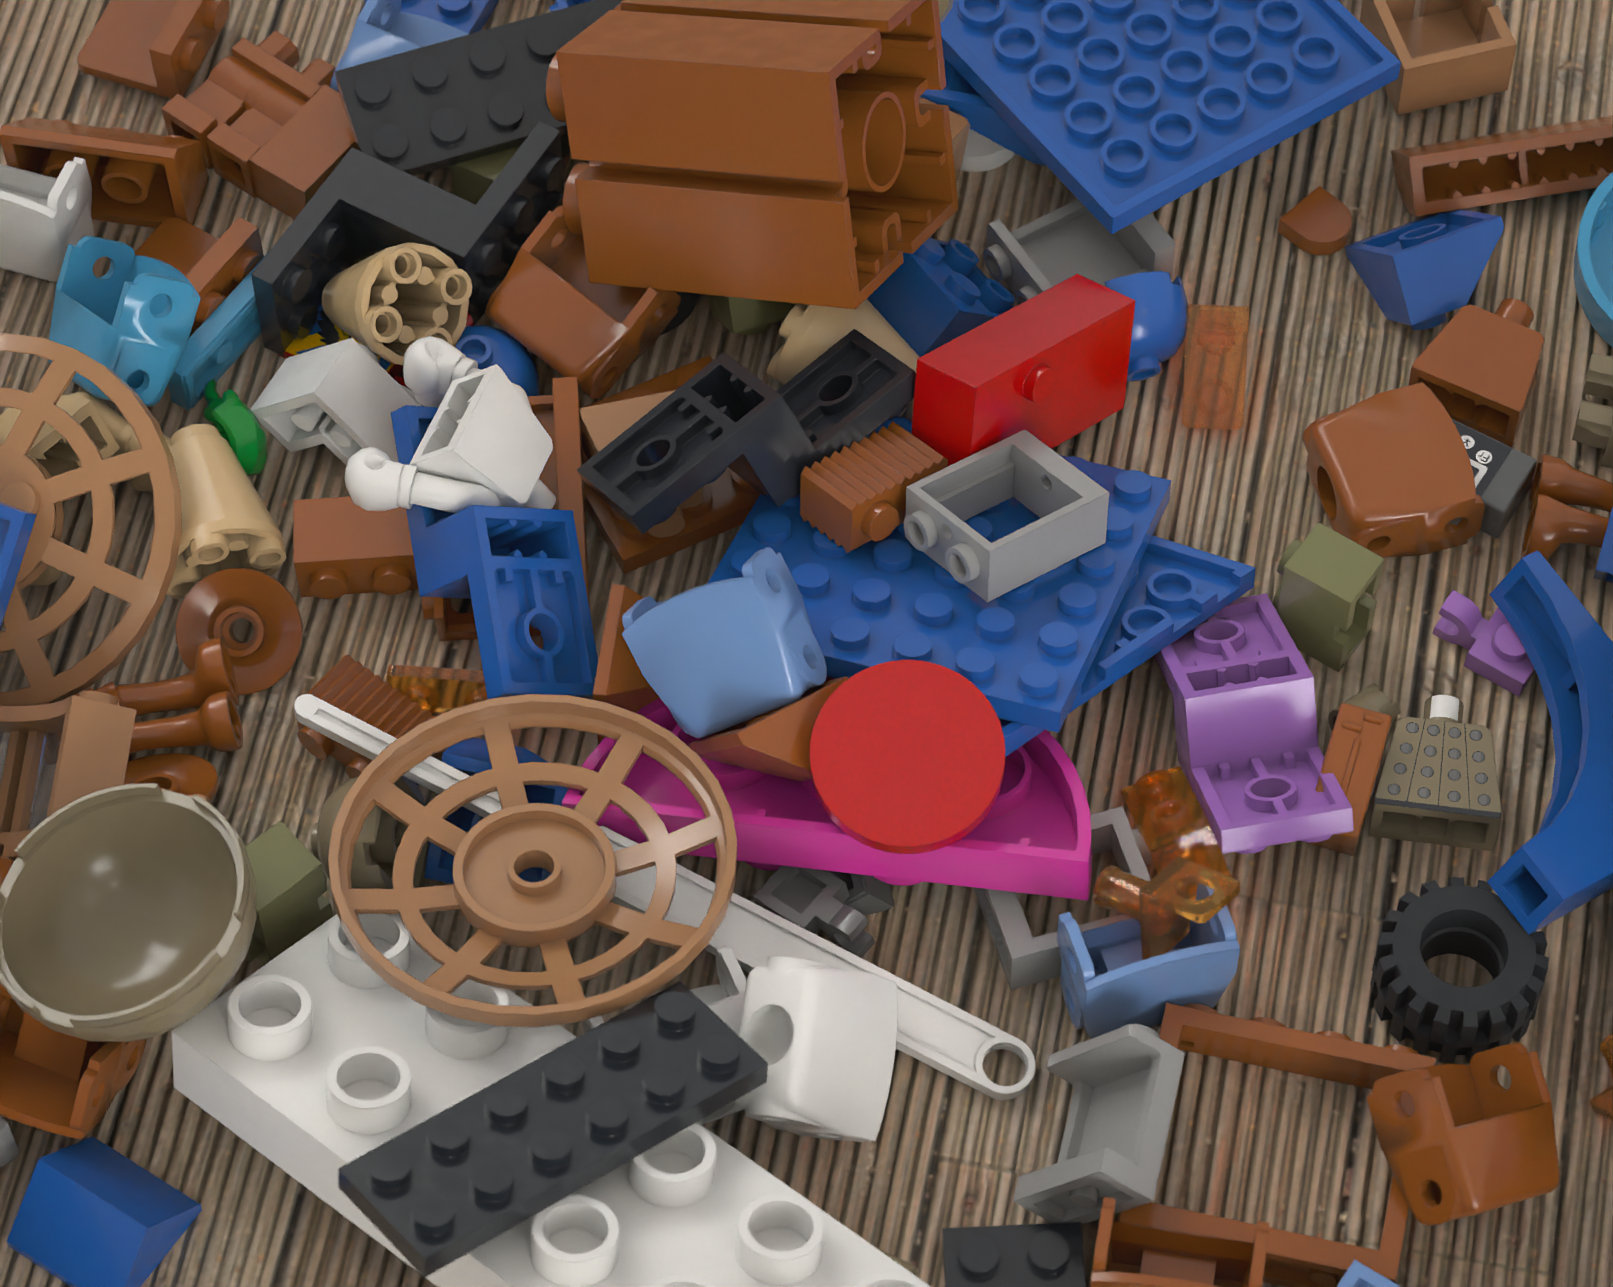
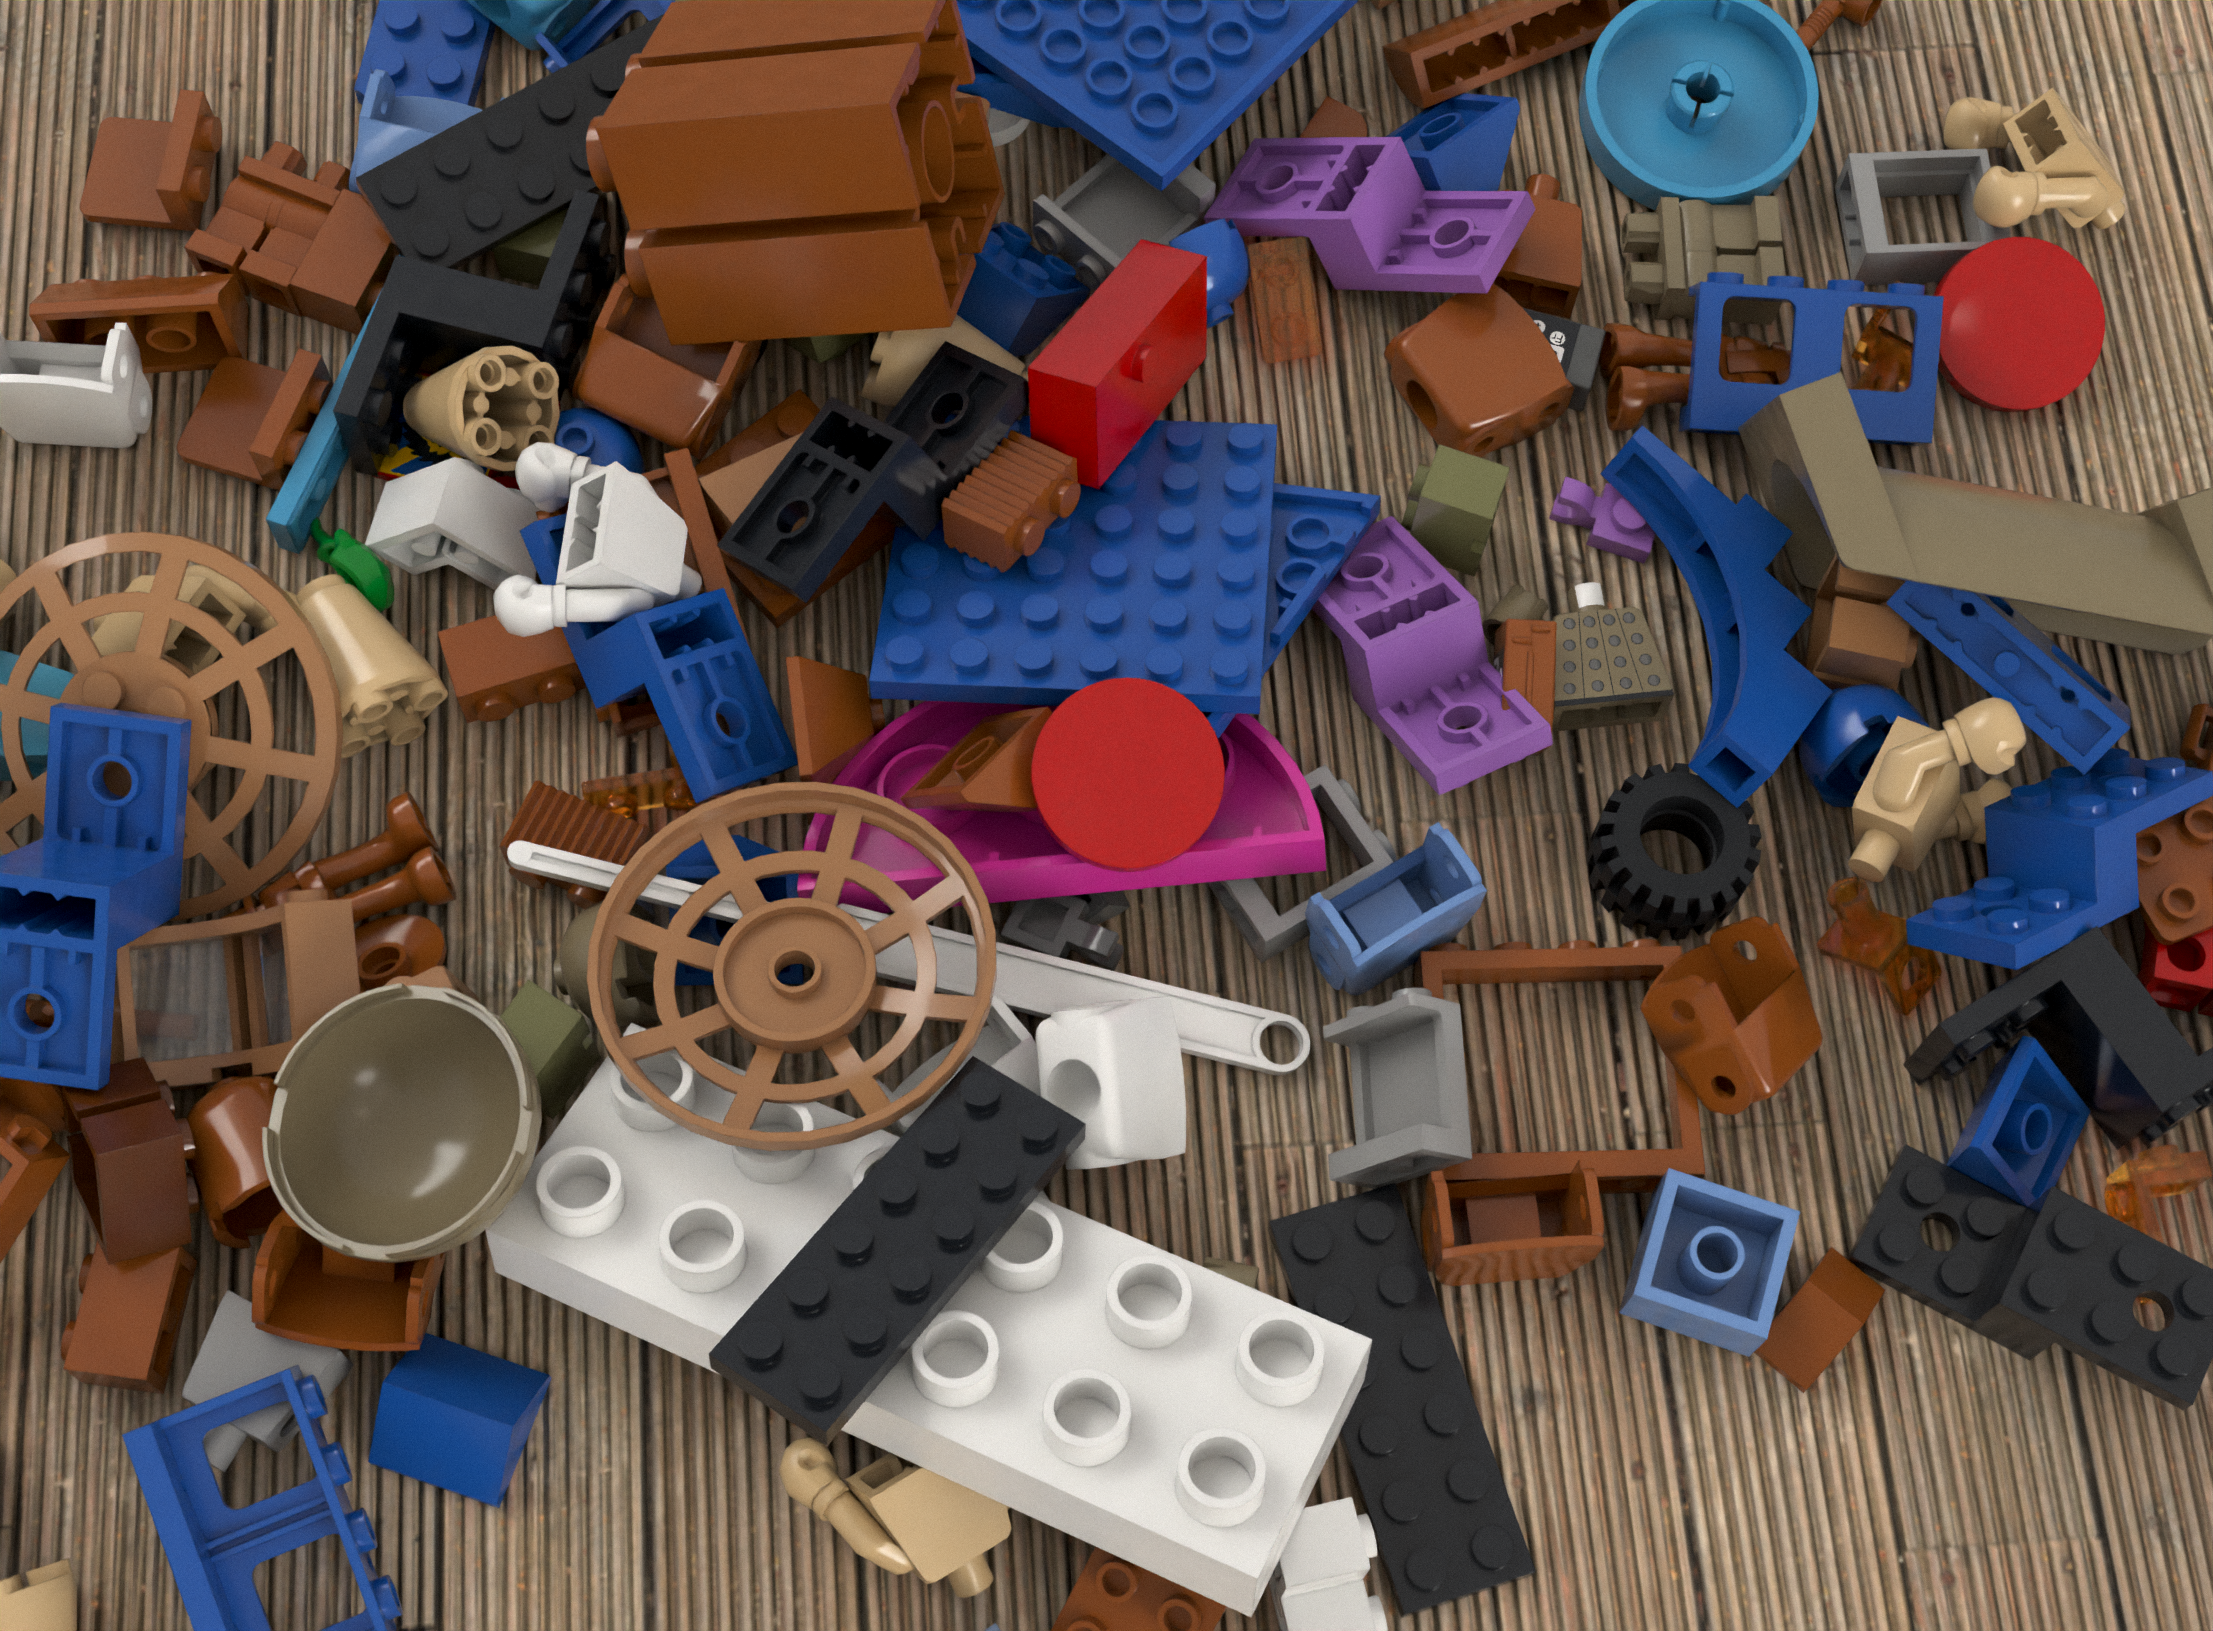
camera: 20 degrees left, 10 degrees up
dark azure piece [48,236,200,407] -> none
dark orange dish [175,568,303,695] -> none
medium blue piece [622,547,827,738] -> none
light grey window [904,430,1109,603] -> none
clear orange bracket [1093,856,1240,960] -> none
clear orange bracket [1121,766,1235,907] -> none
none -> medium lavender bracket [1203,137,1535,293]

